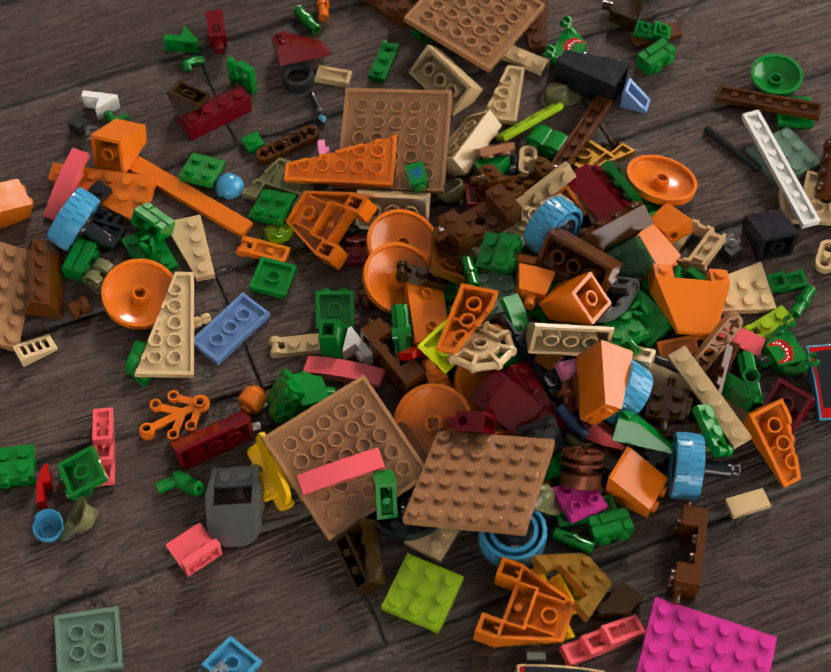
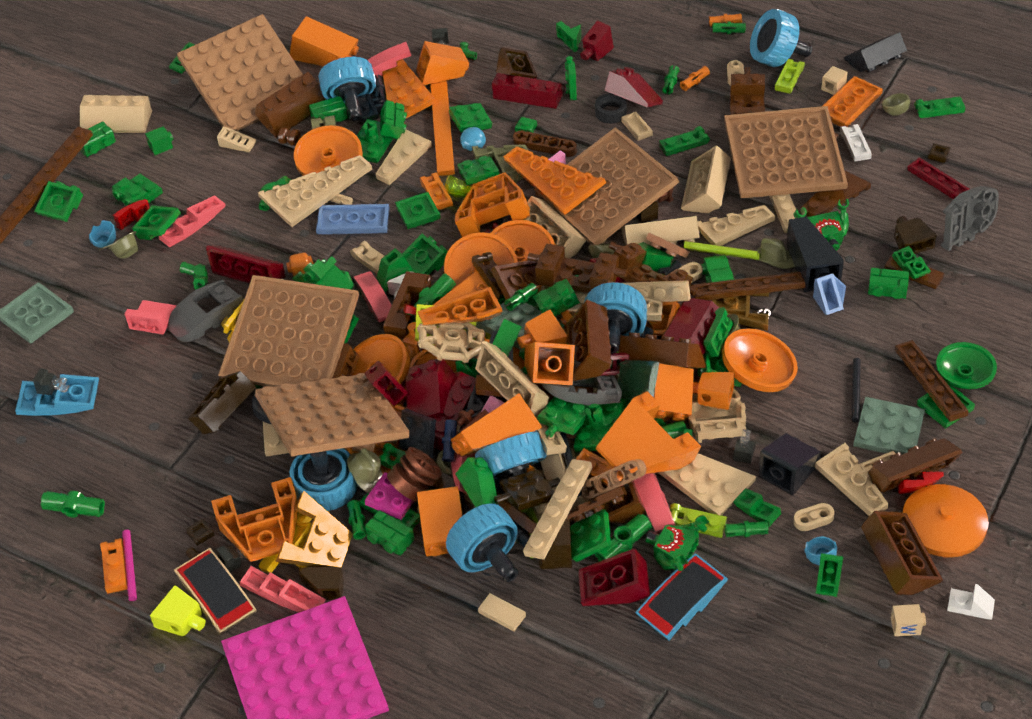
camera: 55 degrees right, 10 degrees down
white slope [81,90,120,119] -> none
black plate [87,179,113,205] -> none
orange plant [139,390,210,442] -> none
green arm [182,56,205,72] -> none
coral slope [297,448,385,495] -> none
black piece [309,90,326,123] -> none
green slope [372,470,398,520] -> none
lime plate [381,553,464,634] -> none
green brick [405,161,430,192] -> none
reddish brown brick [667,500,709,605] -> none
green plate [692,404,733,458] -> none
white plate [741,110,820,229] -> none
orange wedge [744,398,801,488] -> none

